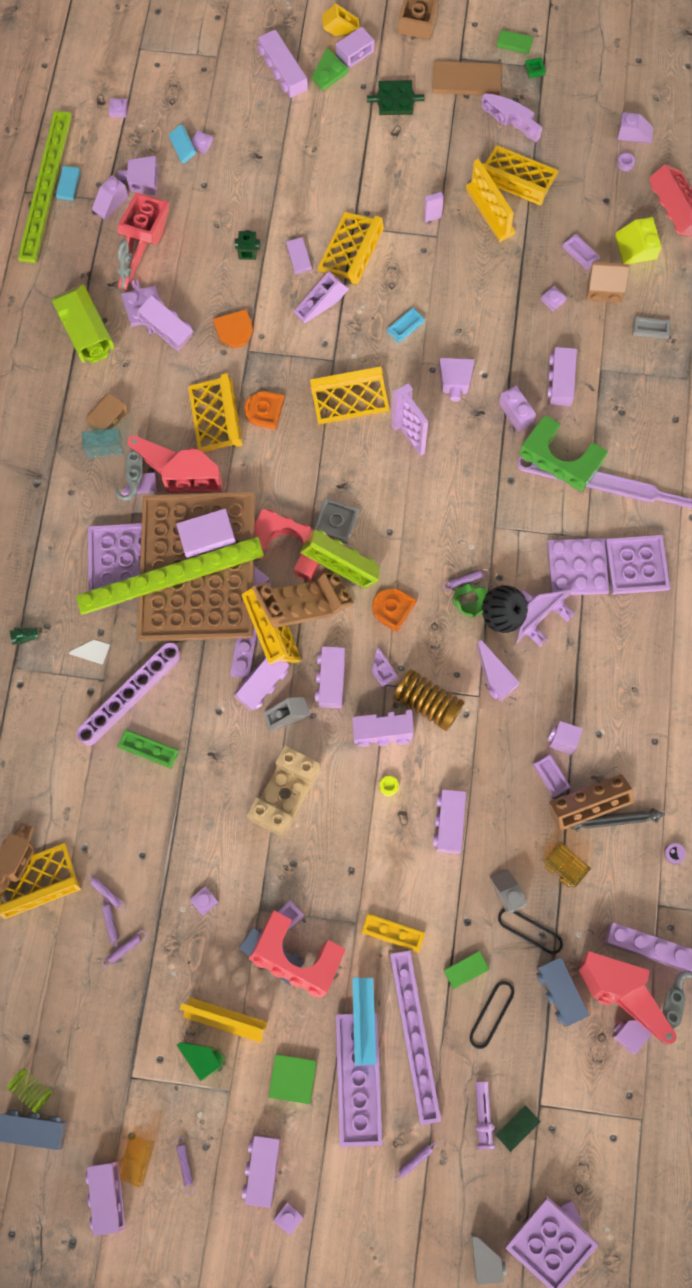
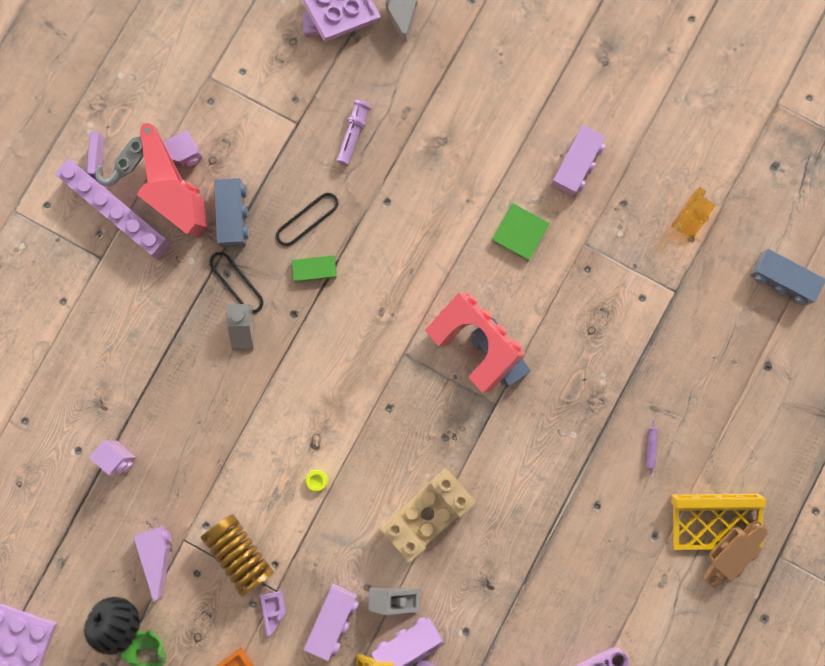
camera: 160 degrees left, 10 degrees up
lime piece [7,1068,52,1113] -> none
lavender brick [85,1161,125,1236] -> none
lavender piece [87,875,126,910] -> none
lavender piece [102,931,146,967] -> none
bright green tile [117,729,179,769] -> none
lavender piece [175,1137,194,1194] -> none
green slope [177,1042,226,1081] -> none
yellow fence [180,997,268,1043] -> none
lavender plate [190,887,219,916] -> none
lavender plate [273,1202,304,1235] -> none
lavender plate [278,900,304,930] -> none
lavender plate [336,1013,382,1147] -> none
medium azure fence [352,977,376,1065] -> none
lavender wedge [353,710,414,747] -> none
yellow tile [361,913,425,953] -> none
lavender plate [390,951,441,1125] -> none
lavender piece [394,1142,437,1180] -> none
lavender brick [433,789,466,854] -> none
clear green plate [495,1105,541,1152] -> none
lavender connector [516,589,575,647] -> none
lavender tile [533,754,571,798] -> none
clear yellow brick [543,842,592,888] -> none
medium nougat brick [549,774,634,831] -> none
dark grey wheel [570,808,665,832] -> none
lavender tile [664,843,686,864] -> none

